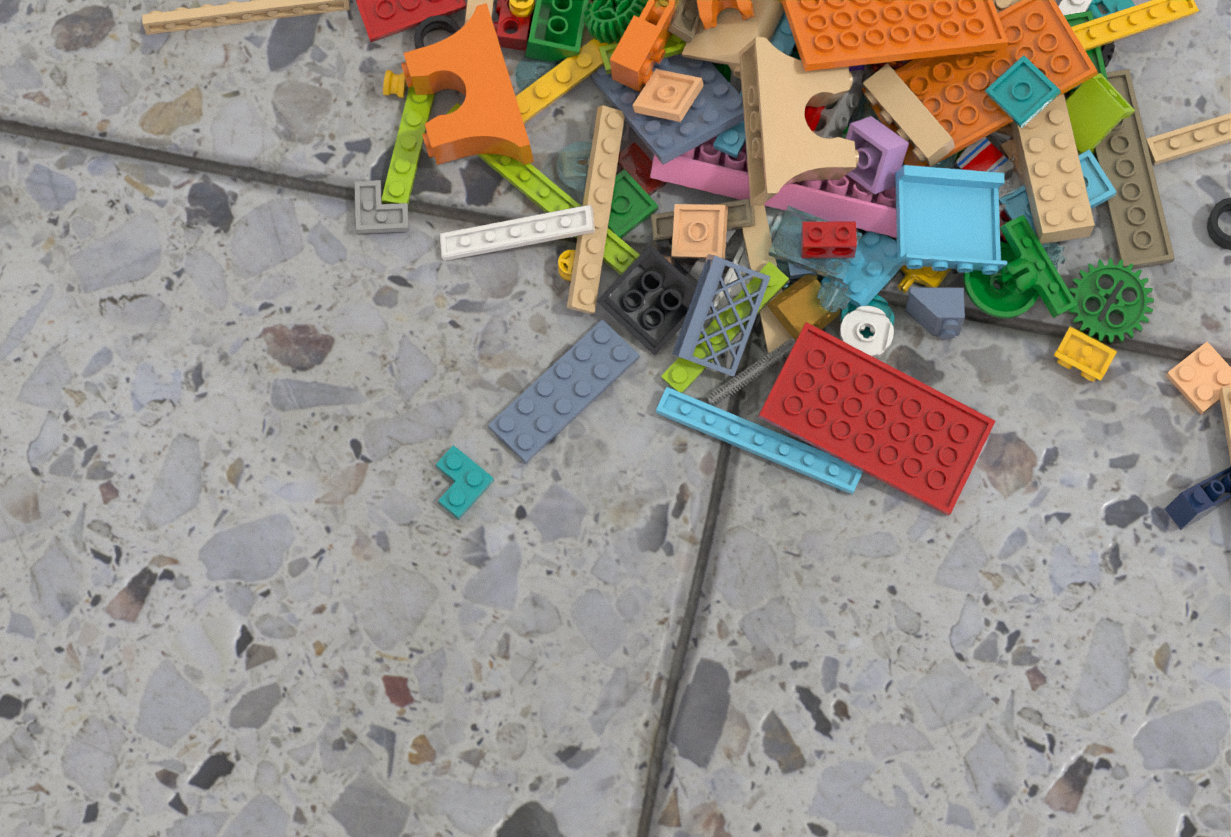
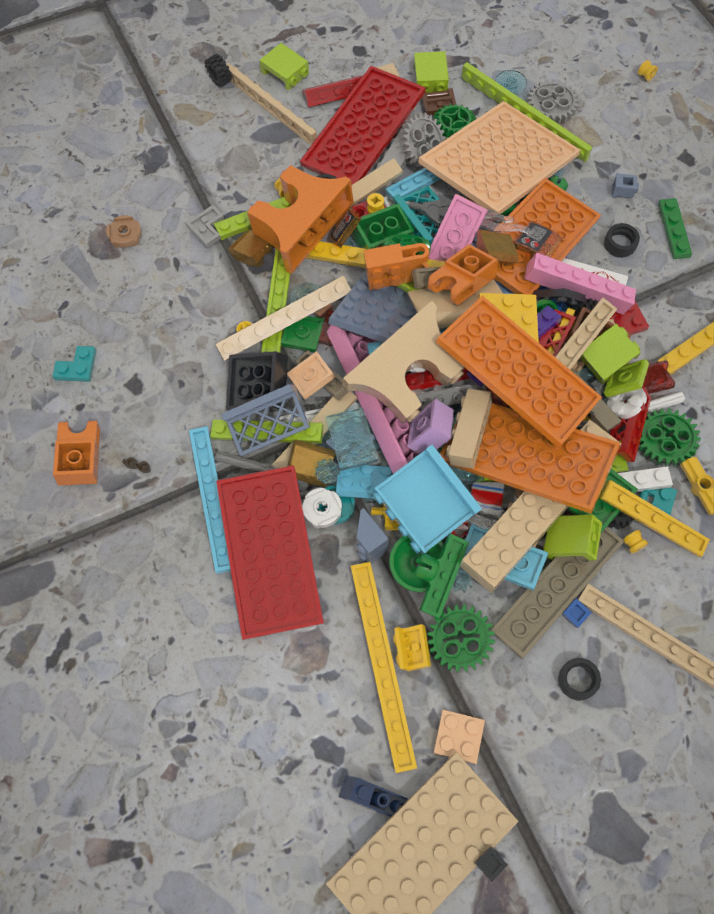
camera: 55 degrees right, 5 degrees down
white tile [440,205,595,261] -> none
sand blue plate [488,319,640,464] -> none
light nougat plate [633,69,704,122] -> none
red brick [801,221,857,258] -> none
teal plate [985,55,1061,129] -> none
none -> orange brick [53,420,100,486]
none -> medium nougat plate [106,215,142,247]
none -> dark brown piece [122,457,151,473]
none -> black tyre [204,53,232,87]
none -> pearl gold slope [228,230,273,267]
none -> slope [329,206,361,248]
none -> yellow plate [351,562,417,774]
none -> blue plate [562,598,592,628]
none -> yellow wheel [623,530,649,554]

